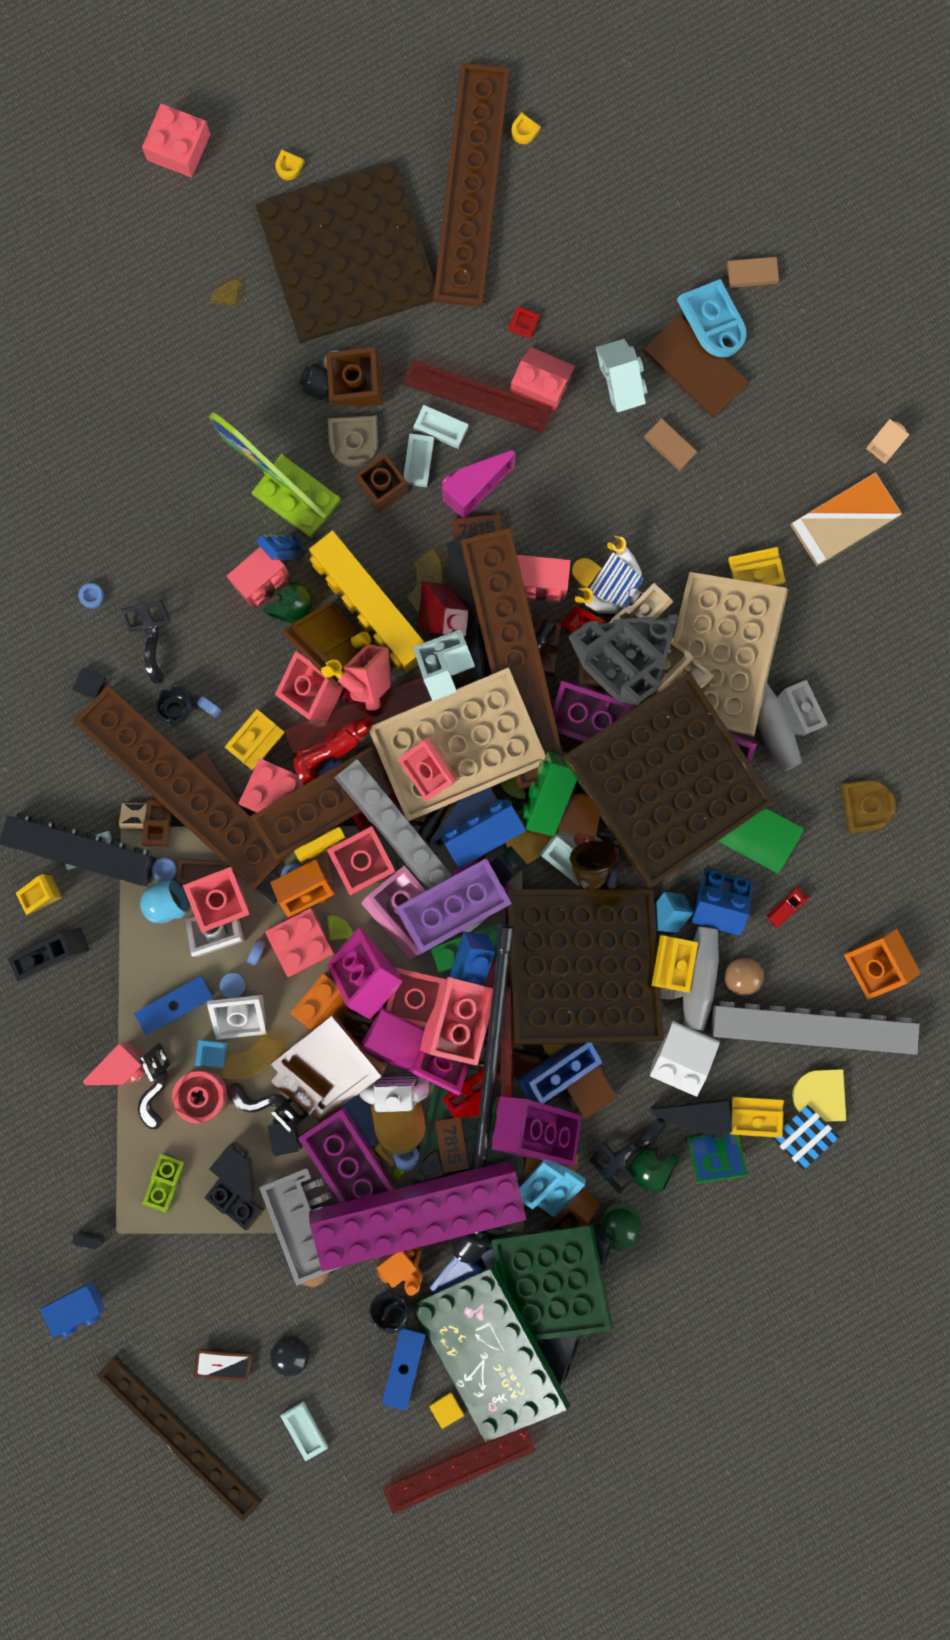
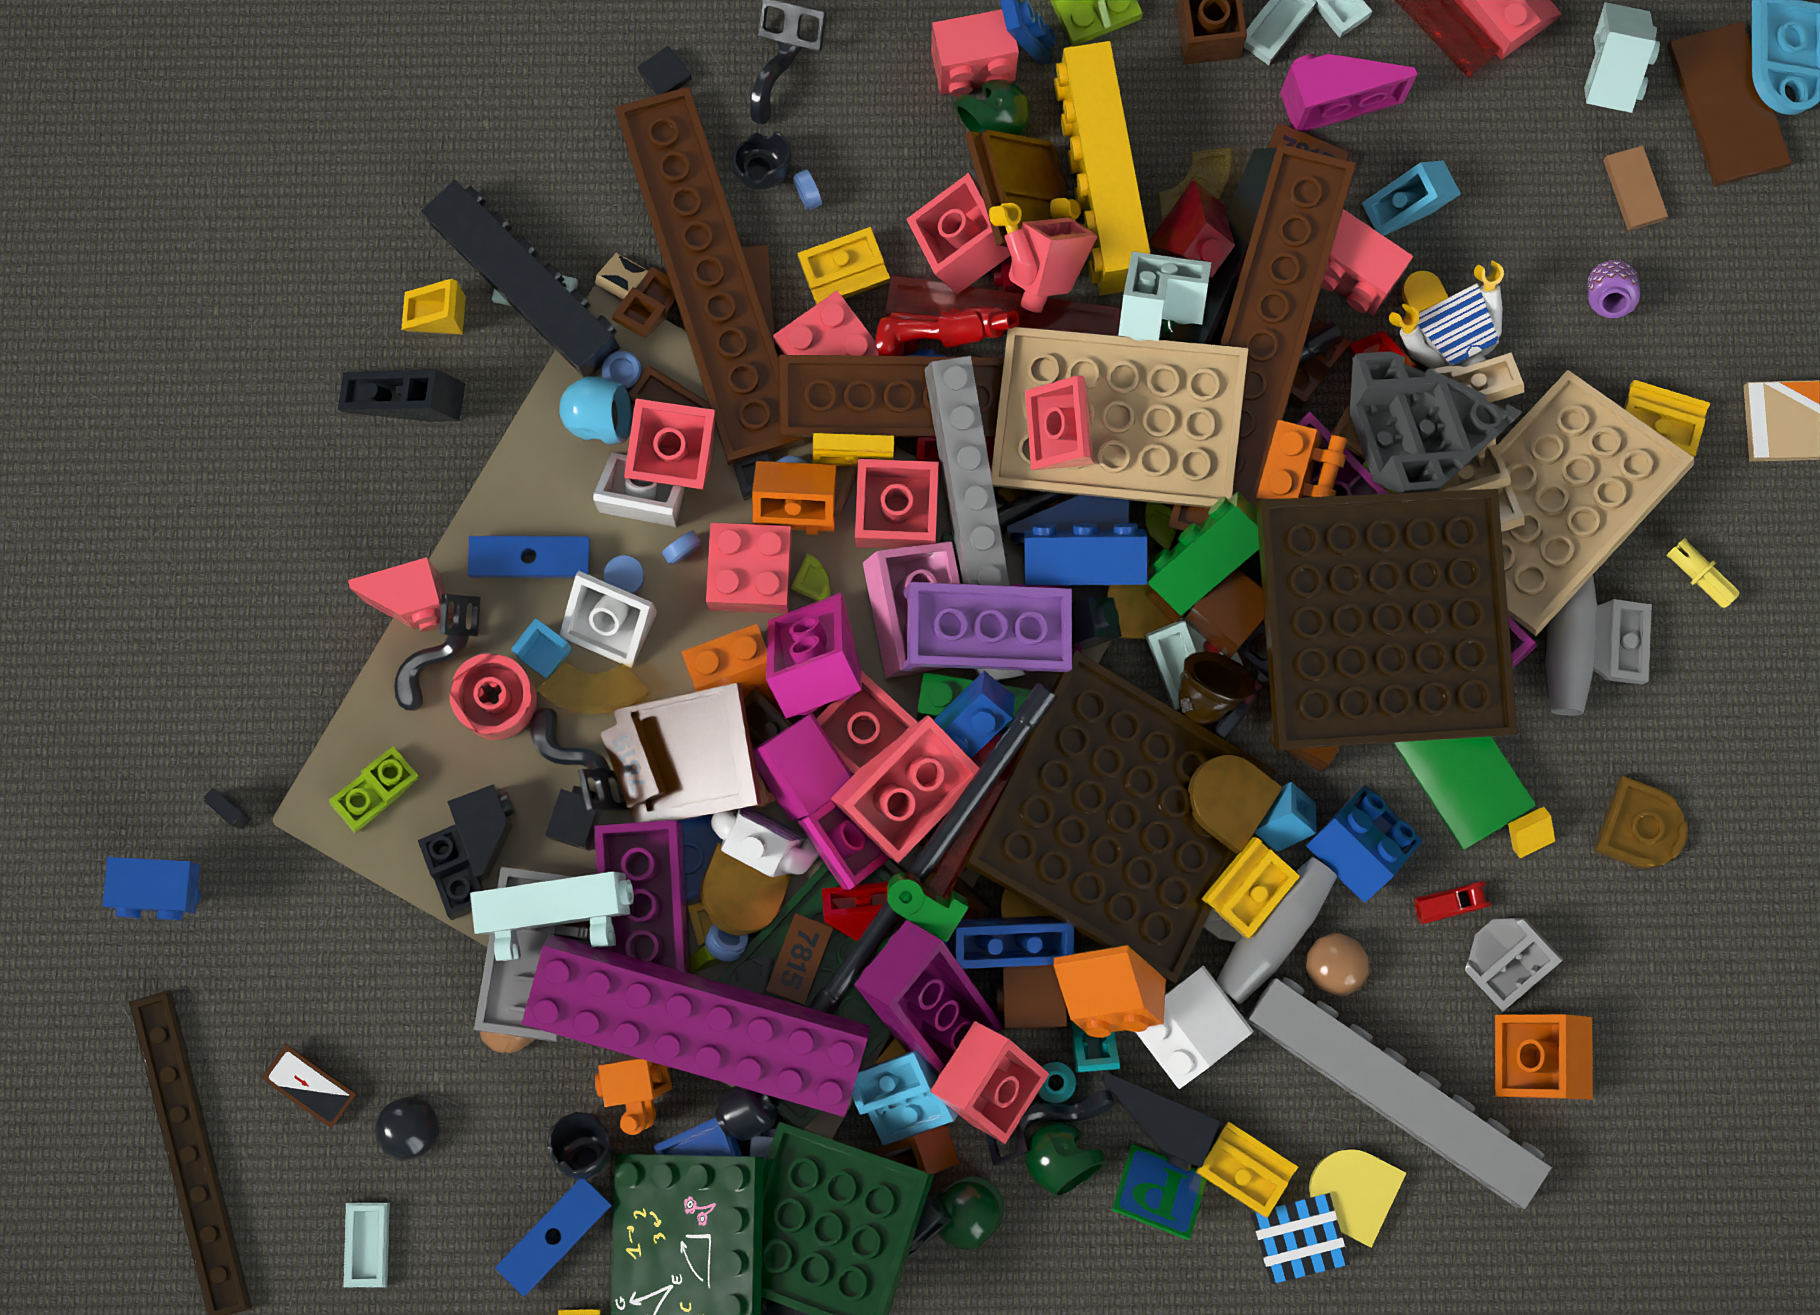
camera: 25 degrees right, 5 degrees down
none -> light aqua brick [470,871,634,961]
none -> green leg [887,872,968,943]
none -> coral brick [930,1021,1049,1144]
none -> teal plate [1038,1062,1076,1103]
none -> orange slope [1054,945,1166,1038]
none -> teal slope [1070,1019,1120,1073]
none -> pearl gold tile [1188,755,1283,853]
none -> orange brick [1256,420,1347,500]
none -> medium azure slope [1362,160,1461,236]
none -> light grey slope [1465,918,1563,1011]
none -> yellow tile [1508,807,1555,858]
none -> medium lavender head [1587,260,1640,318]
none -> light yellow axle [1666,538,1740,608]

